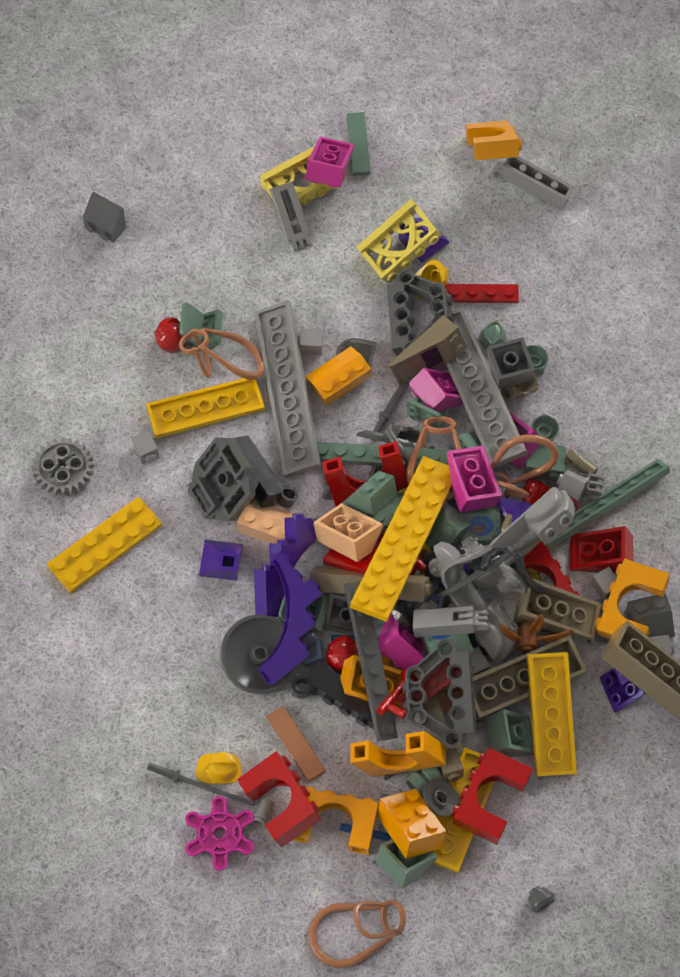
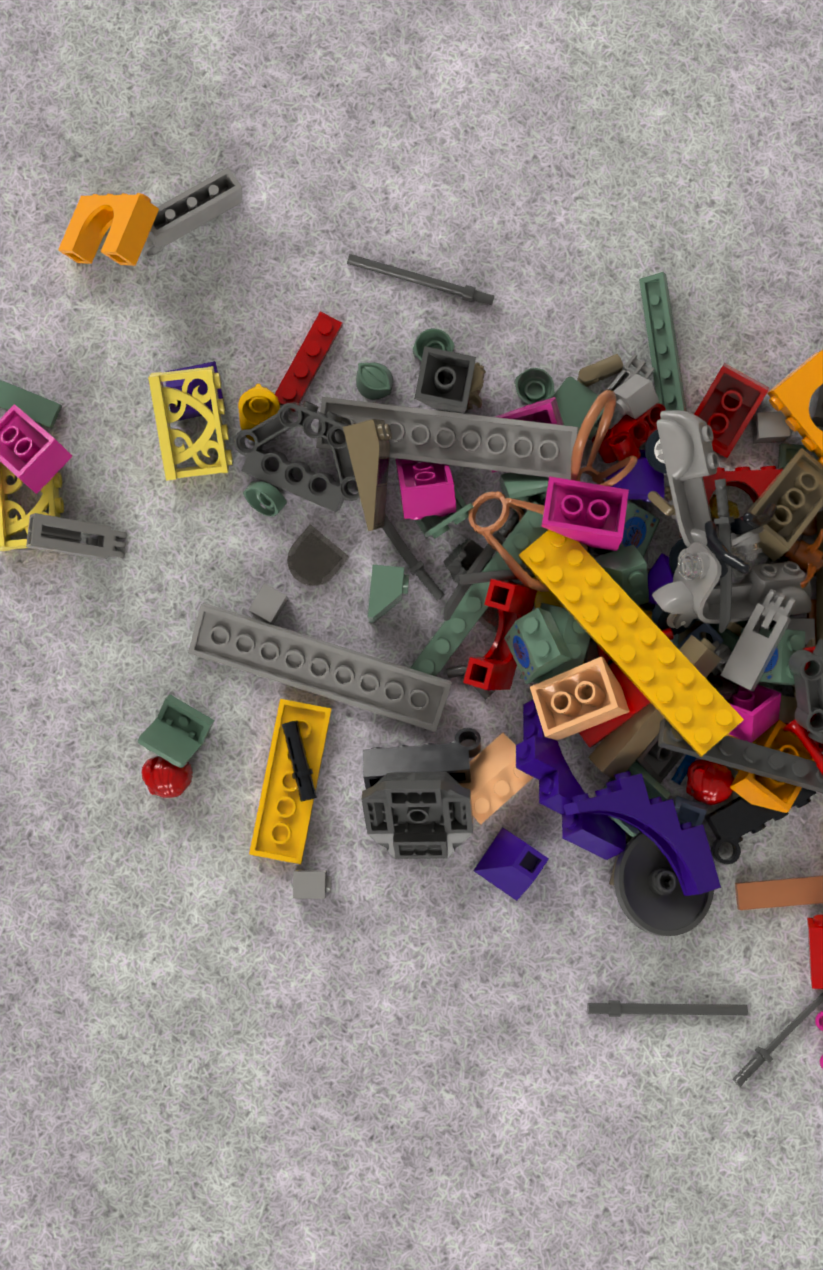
camera: 65 degrees left, 20 degrees up
light grey gear [32,437,94,496] -> none
yellow plate [46,496,163,594] -> none
nougat animal [179,328,265,380] -> none
yellow piece [195,752,242,784] -> none
light orange slope [305,347,372,406] -> none
none -> sand green hat [243,481,287,517]
none -> black pin [282,720,317,802]
none -> dark grey bar [347,254,495,306]
none -> sand green slope [368,564,409,623]
none -> dark grey bar [587,1000,748,1017]

